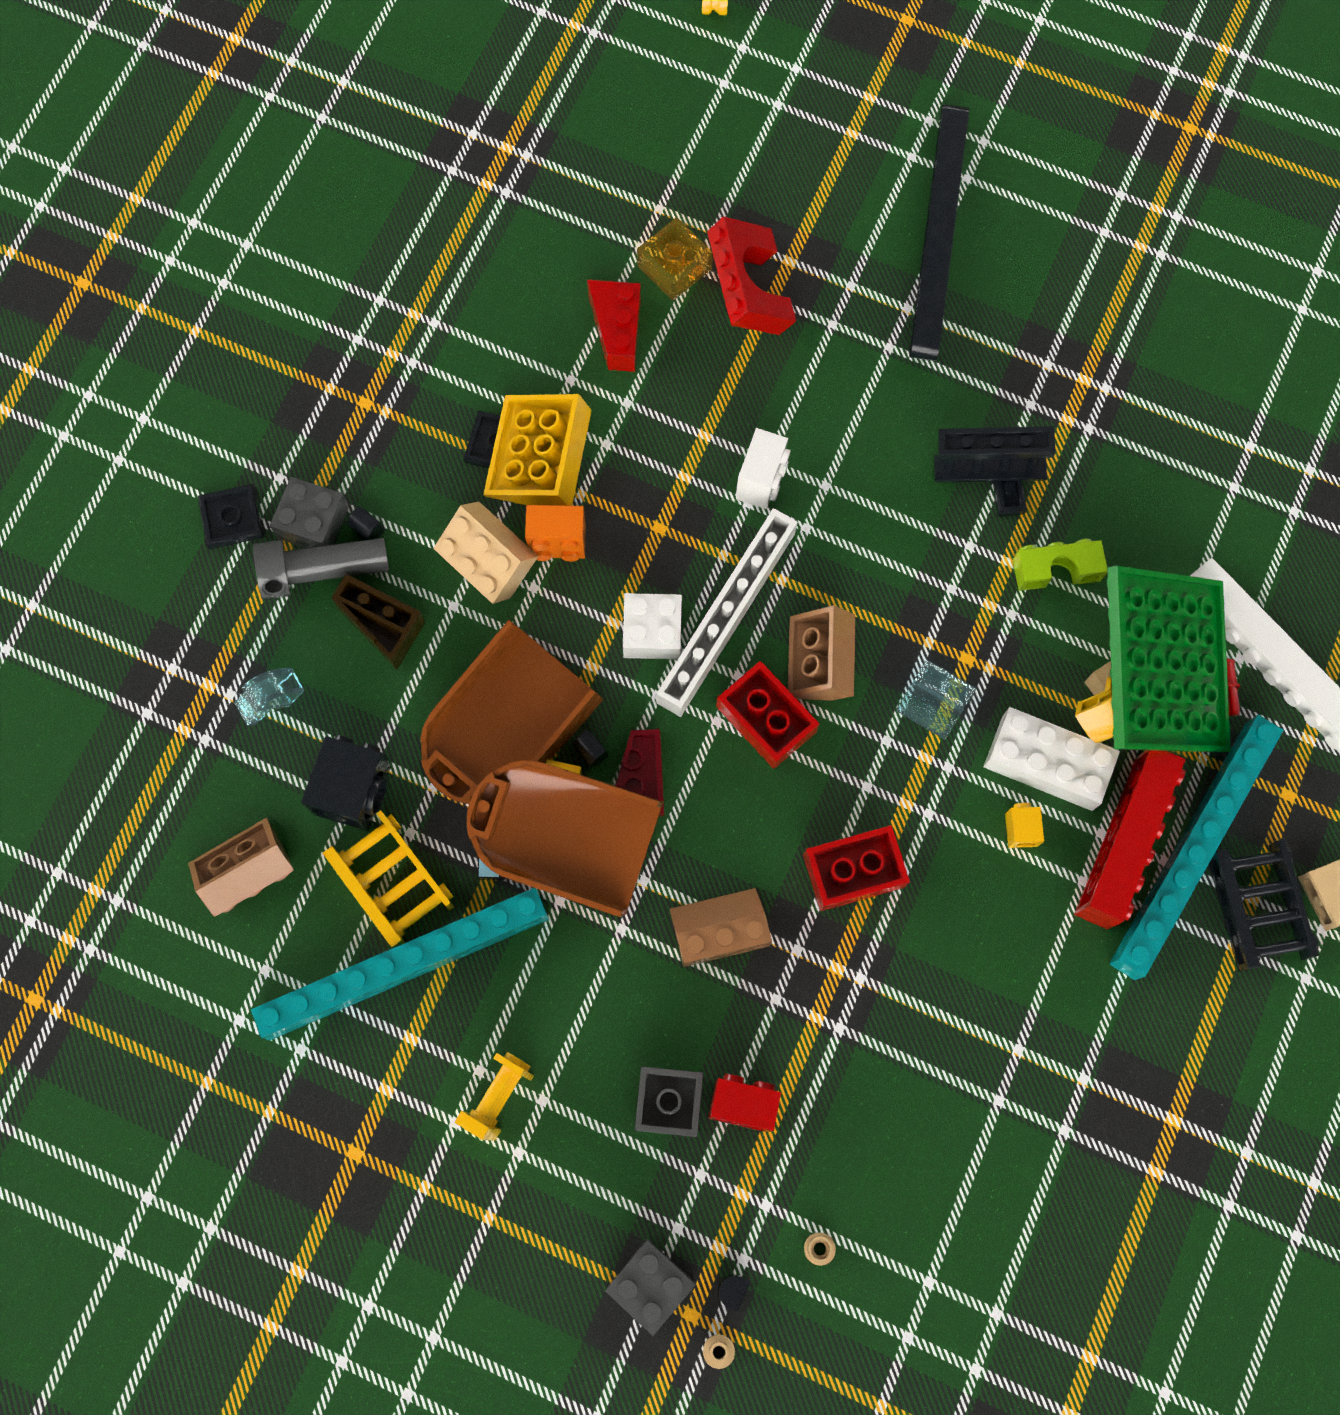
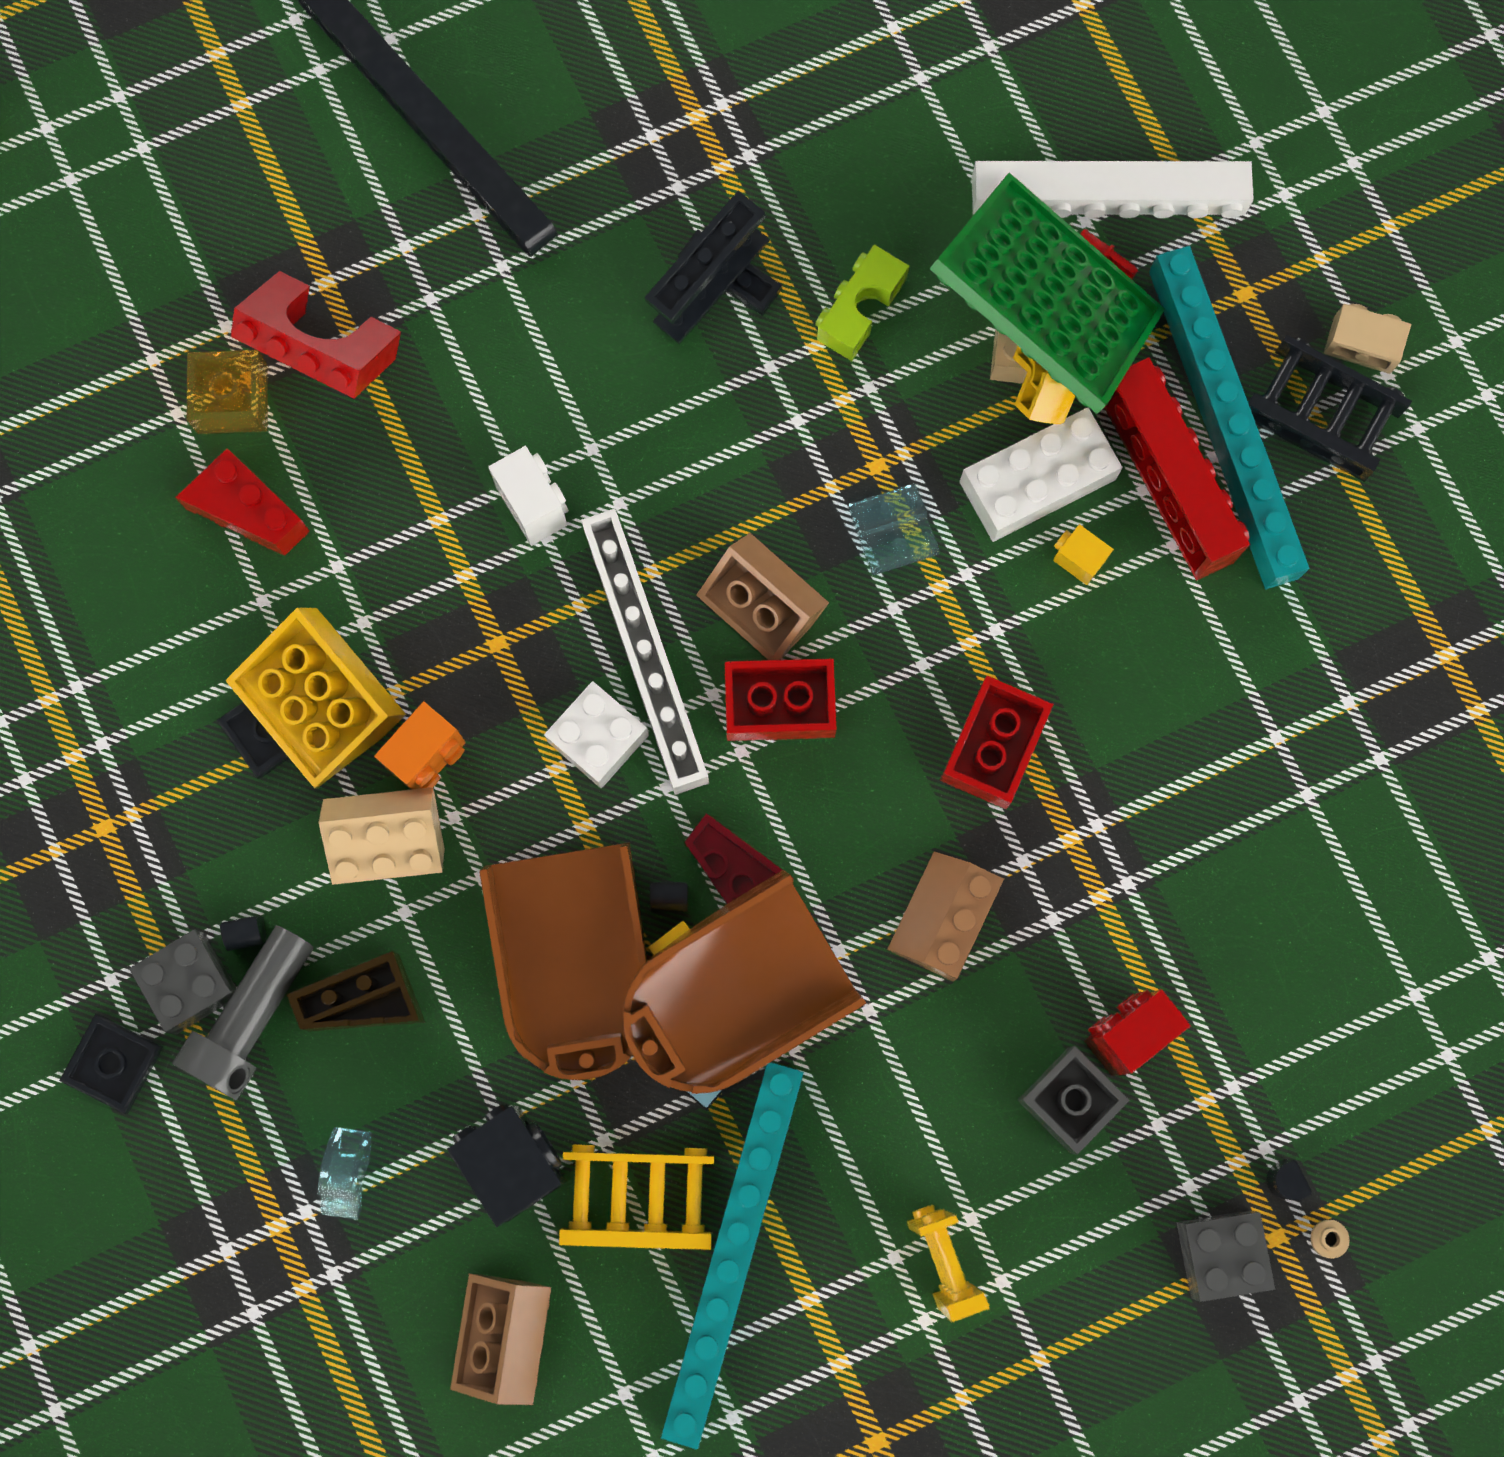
camera: 50 degrees left, 5 degrees up
tan plate [804,1232,836,1266] -> none

